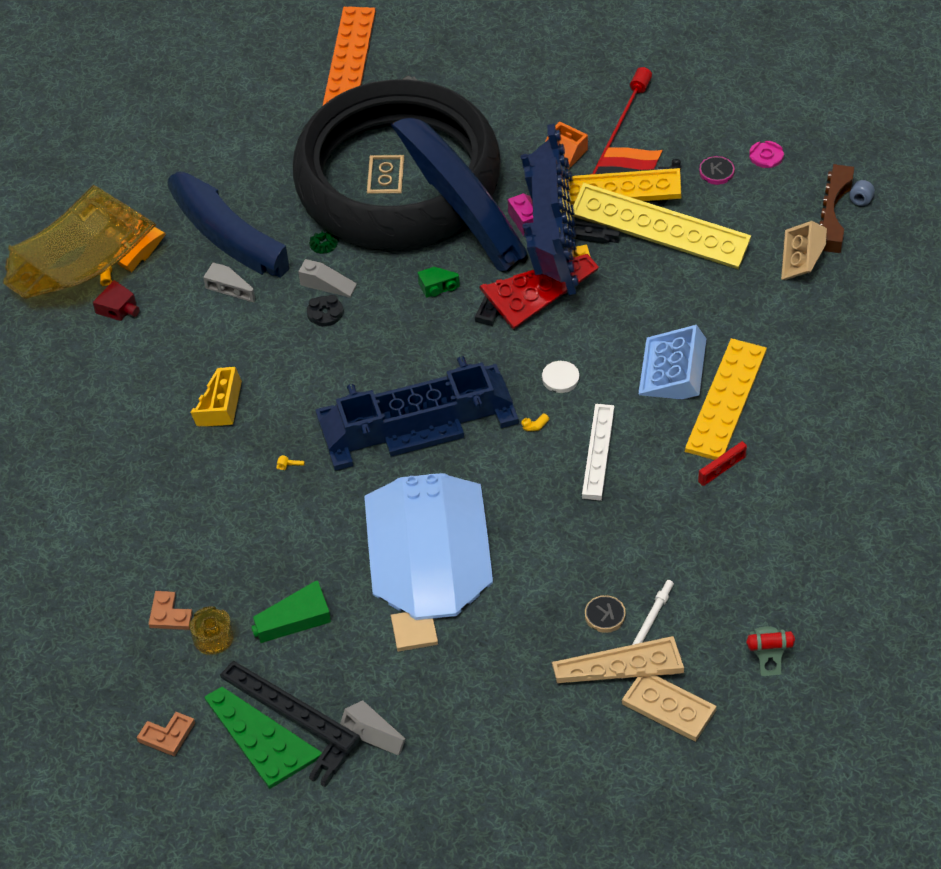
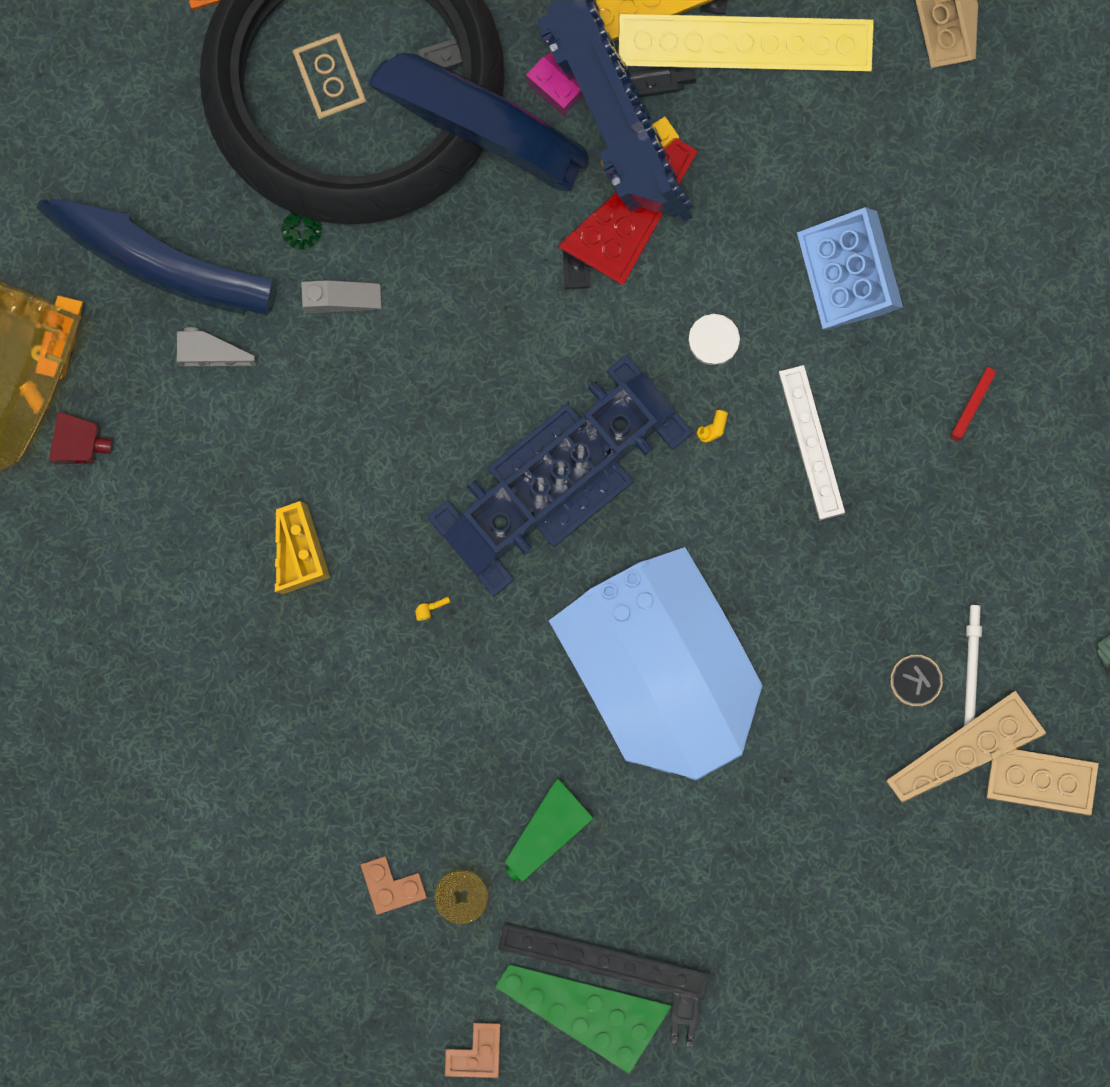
camera: 25 degrees left, 30 degrees up
black plate [307,295,343,327] -> none
light grey slope [340,700,405,755] -> none
tan tile [391,612,438,652] -> none
green slope [417,267,460,298] -> none
yellow plate [685,338,767,460] -> none

